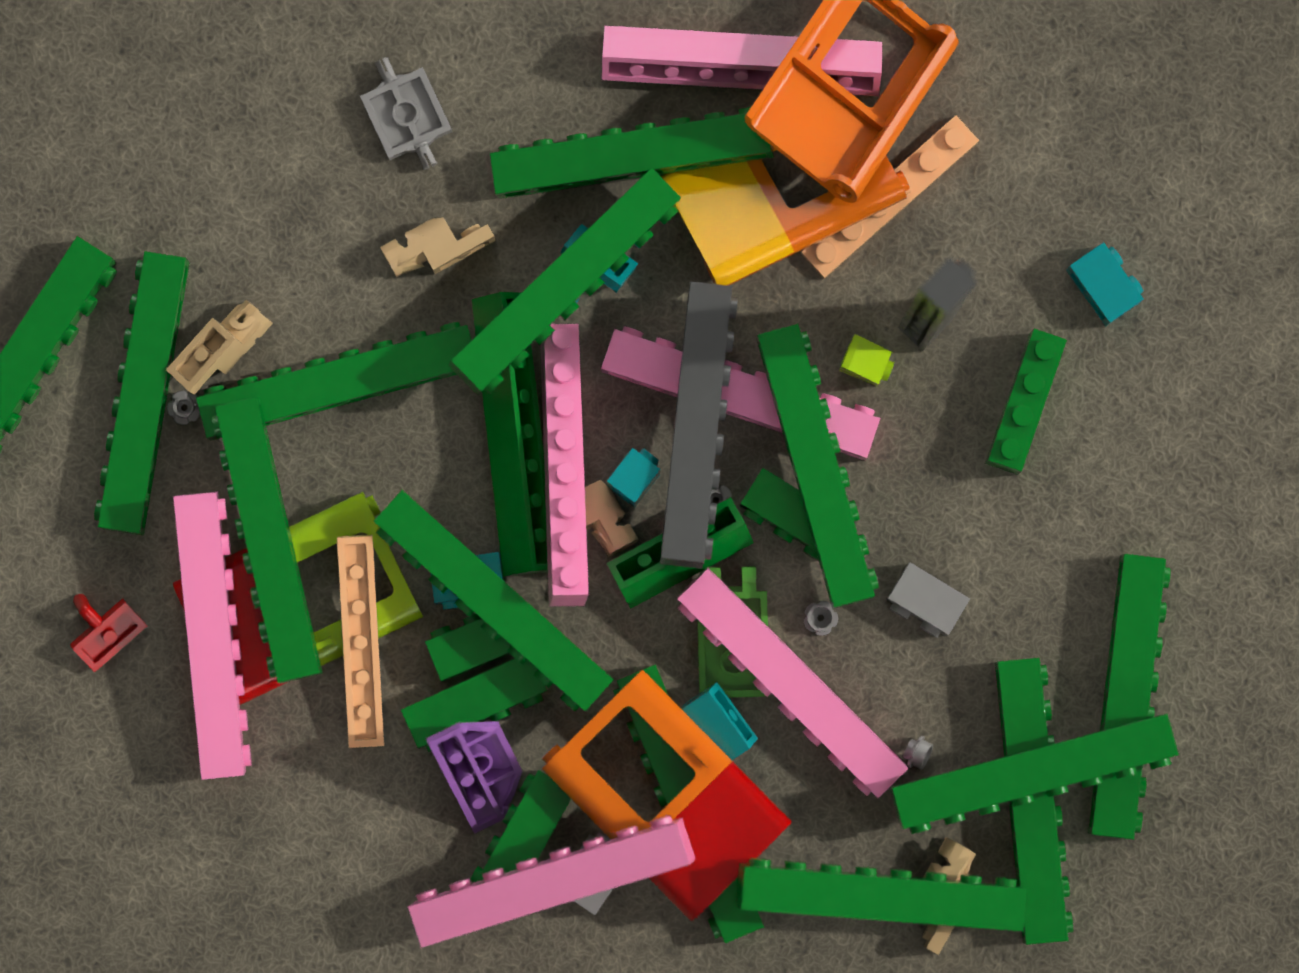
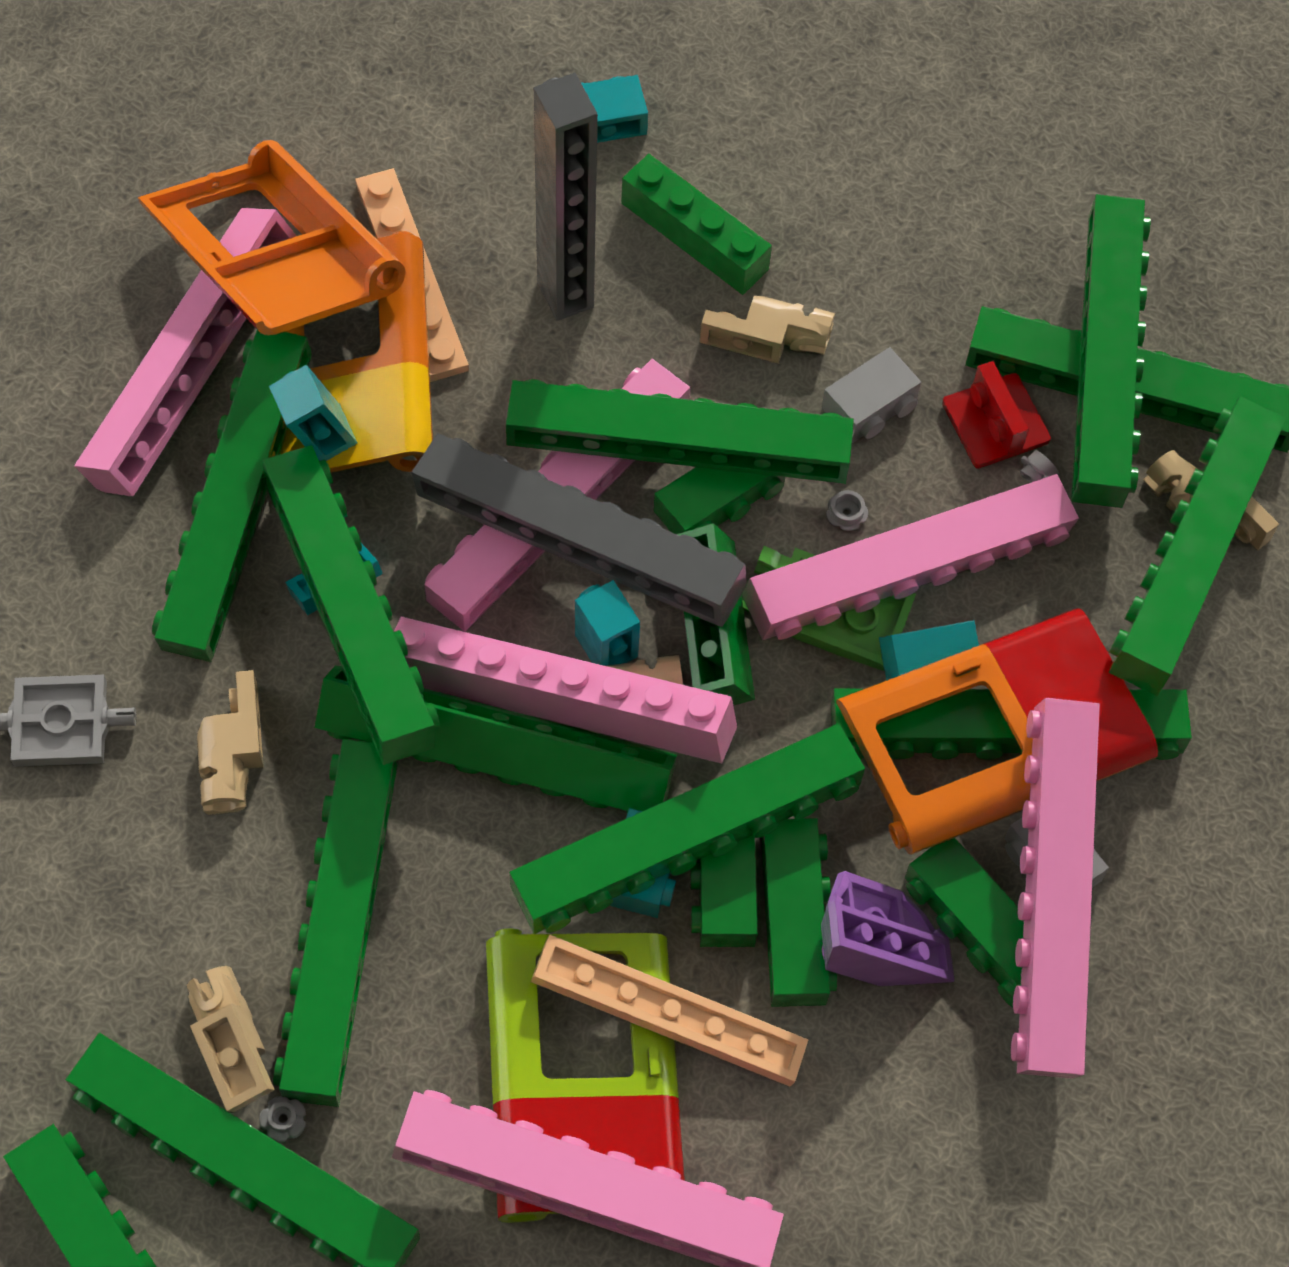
camera: 70 degrees left, 20 degrees down
green brick [211,397,323,684] -> none
lime slope [838,334,895,386] -> none
green brick [1088,553,1171,840] -> none
none -> teal brick [269,365,358,461]
none -> tan plate [700,296,835,364]
none -> red bracket [942,361,1051,469]

